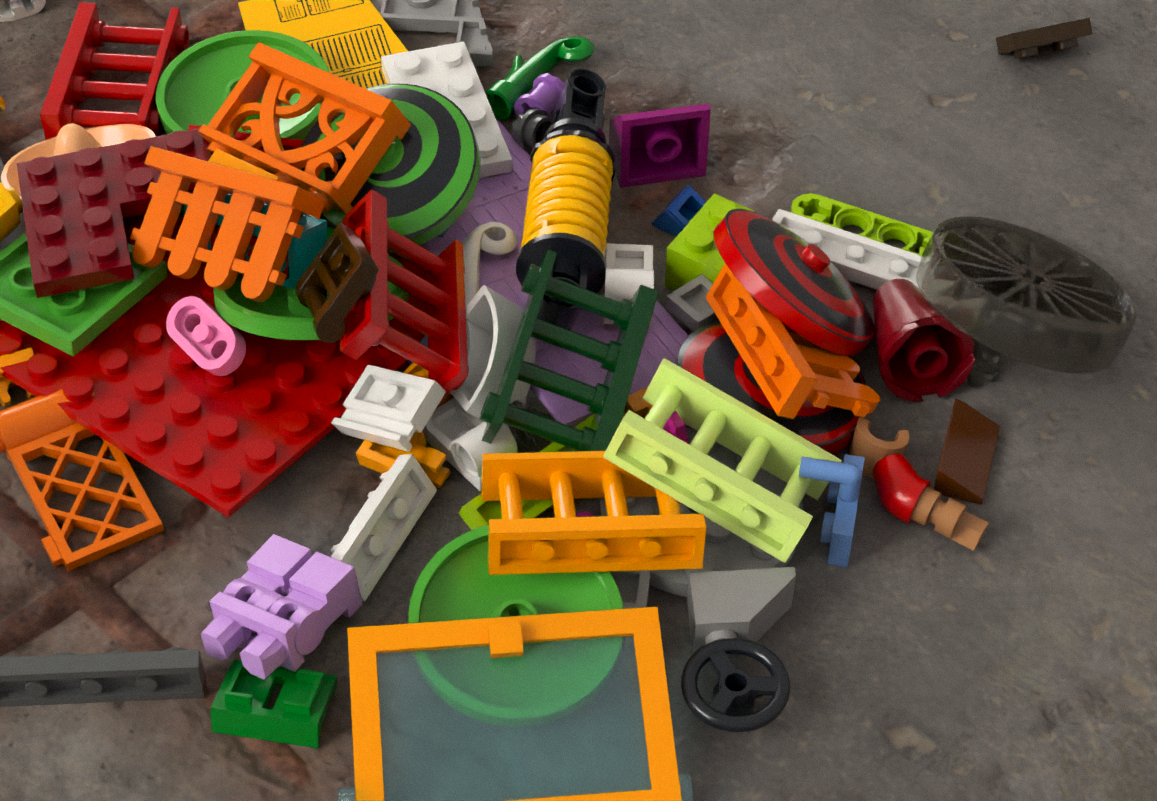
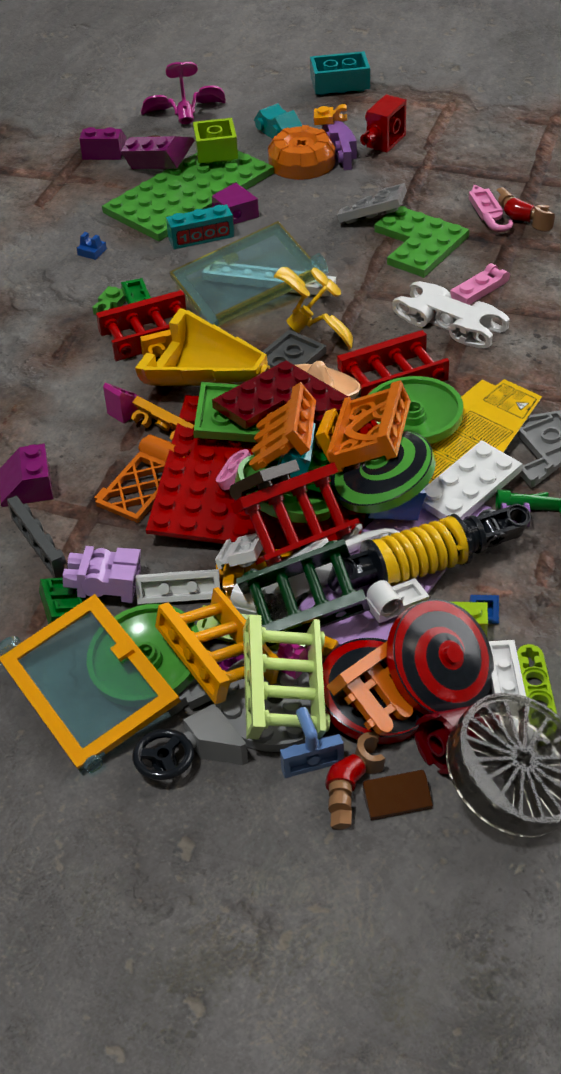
camera: 65 degrees right, 5 degrees down
magenta slope [609,103,711,188] -> none

